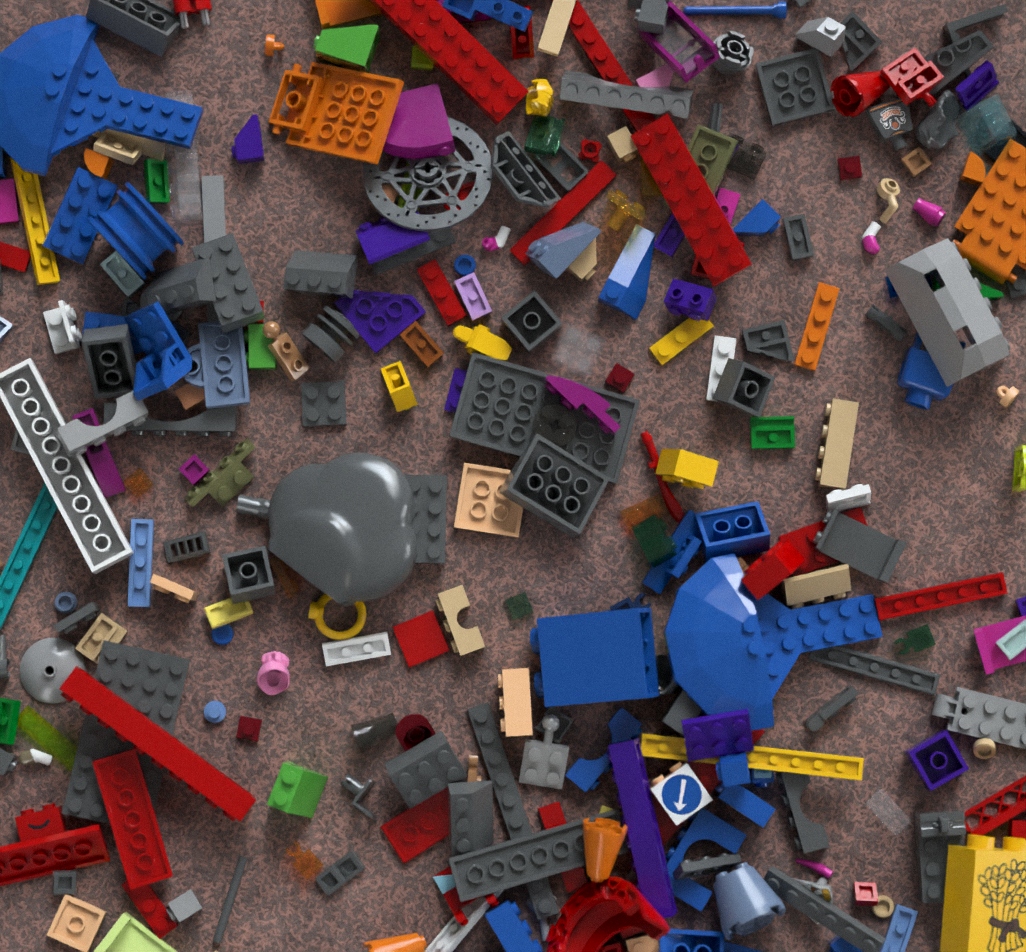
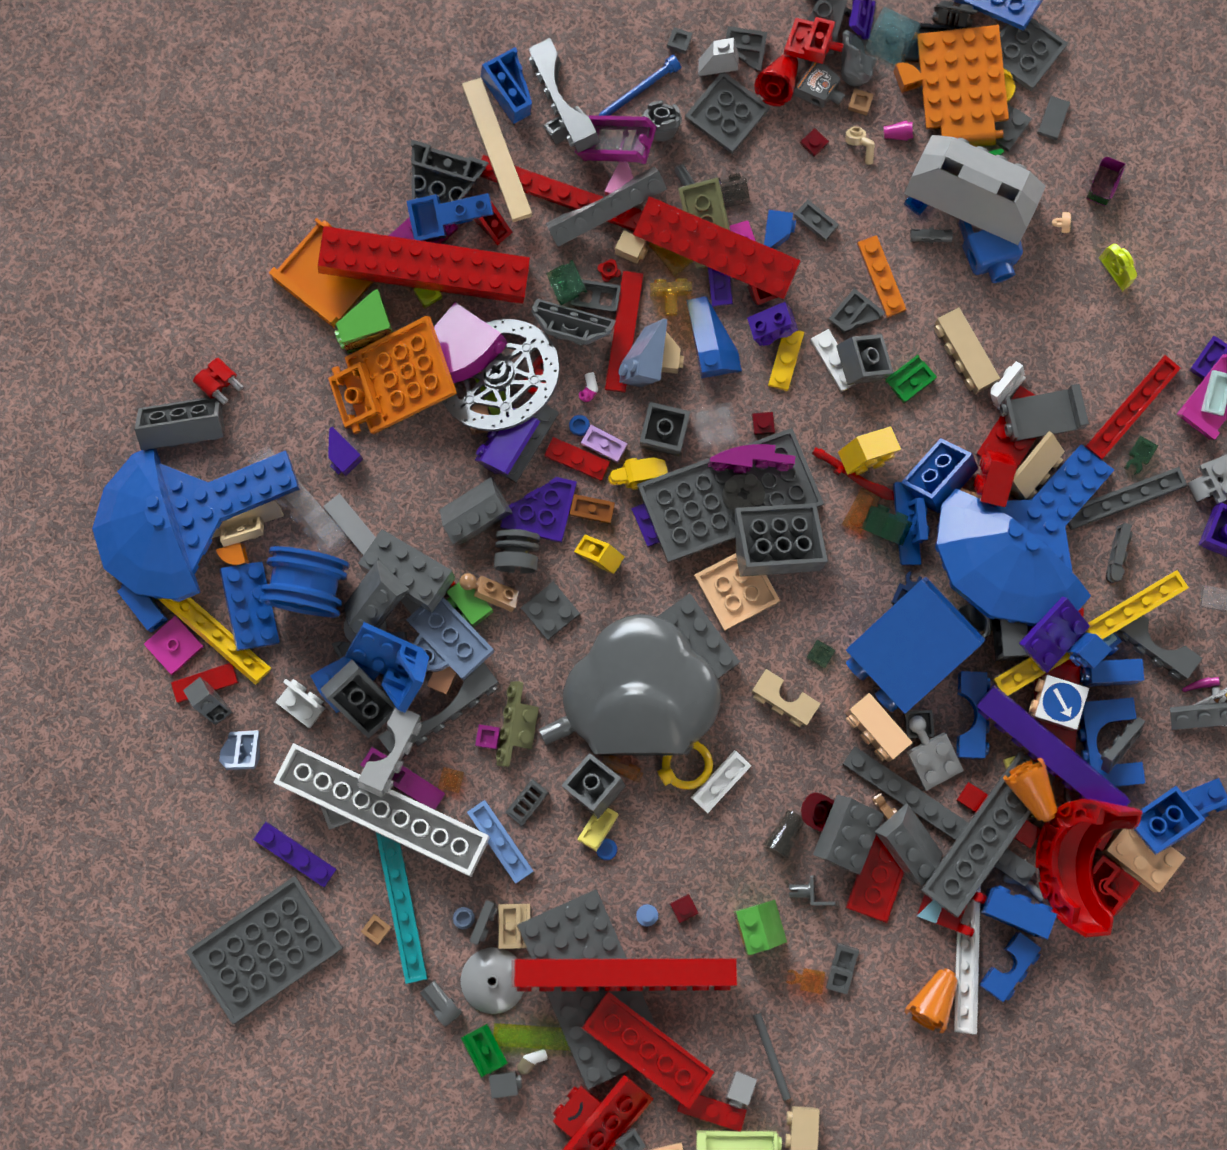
camera: 30 degrees left, 5 degrees down
light aqua plate [100,251,145,298] -> none
green plate [144,159,170,204] -> none
light nougat plate [150,574,199,603] -> none
bright pink hair [257,651,290,695] -> none
orange tile [265,34,285,56] -> none
red tile [393,610,450,668] -> none
yellow hair [526,79,554,116] -> none
sand blue cone [713,862,786,940] -> none
dark pink arm [862,221,881,255] -> none

